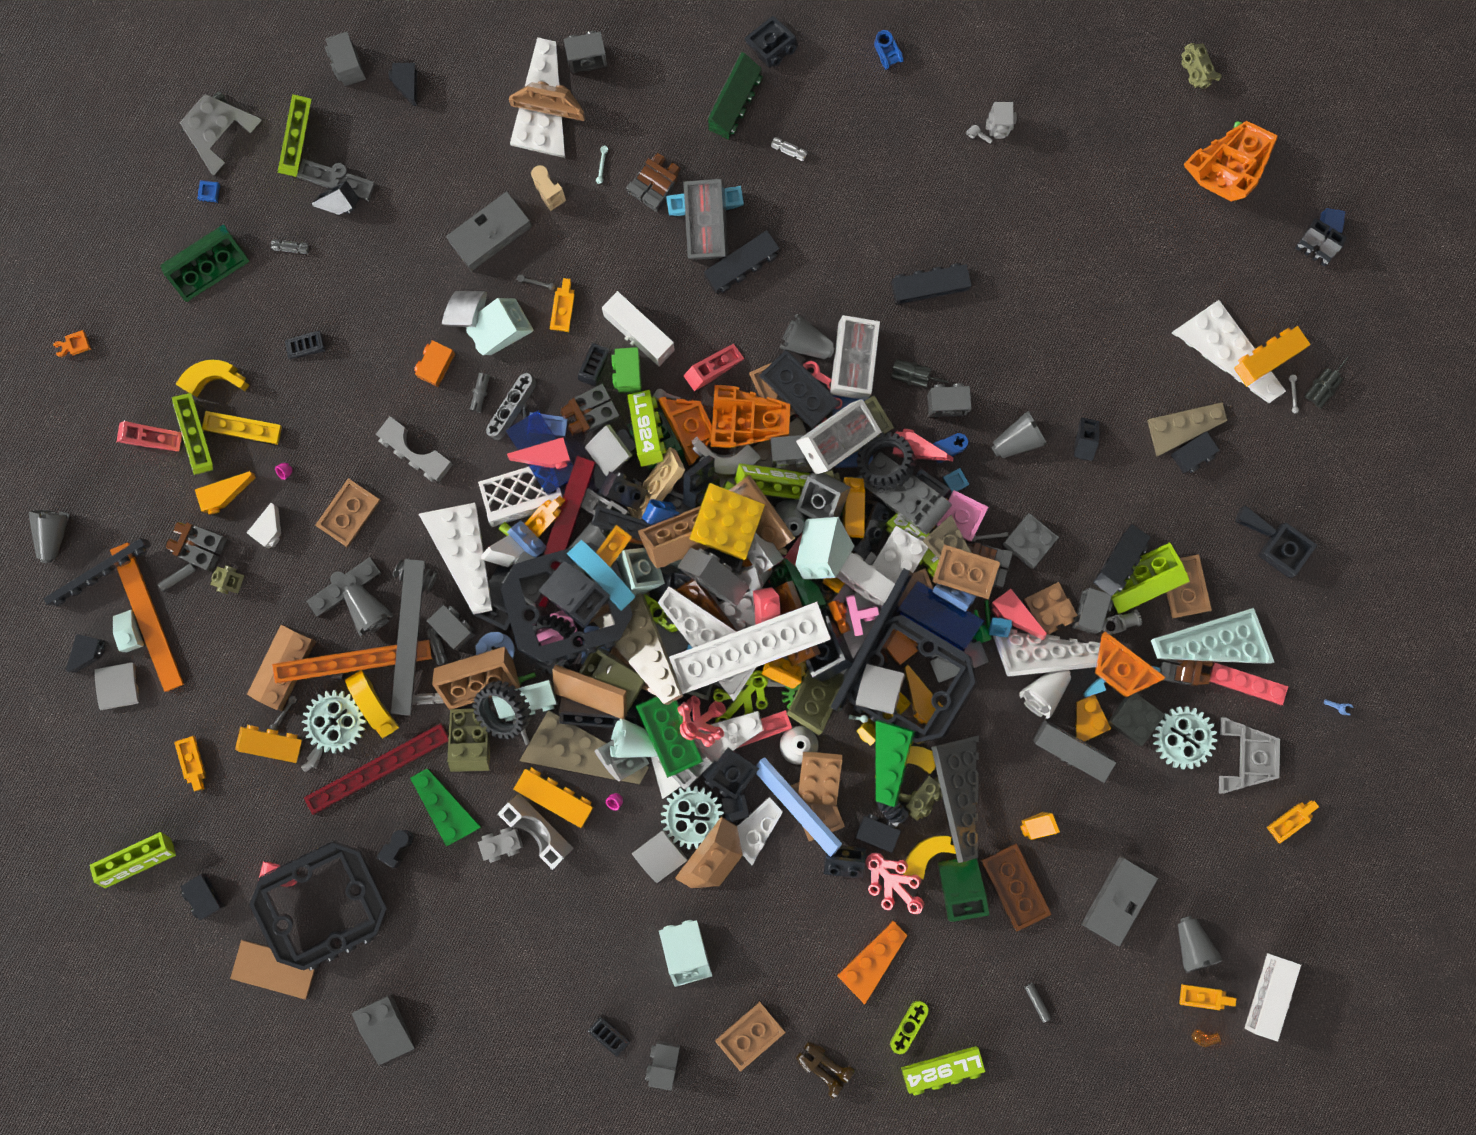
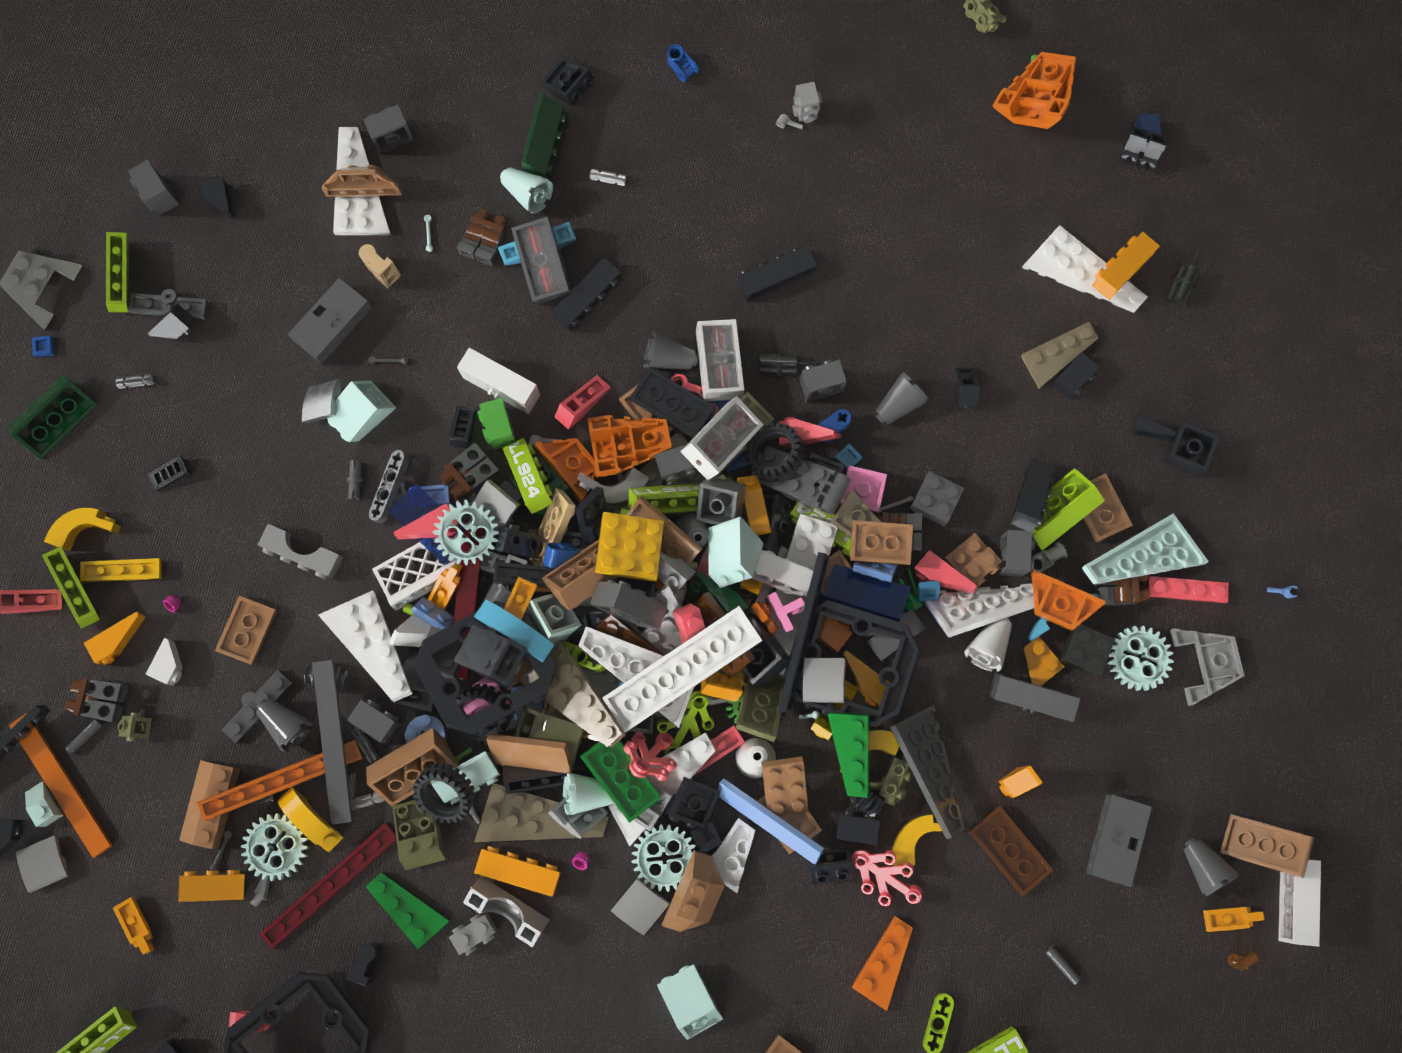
camera: 10 degrees left, 5 degrees down
orange brick [415,340,455,387] -> none
light orange hinge [550,278,575,332] -> none
dark green slope [938,858,989,922] -> none
light orange hinge [1267,800,1319,843] -> none
light grey hinge [1289,375,1299,414] -> none
none -> light aqua gear [433,500,499,565]
none -> light aqua cone [500,167,553,214]
none -> medium nougat tile [1220,814,1315,879]

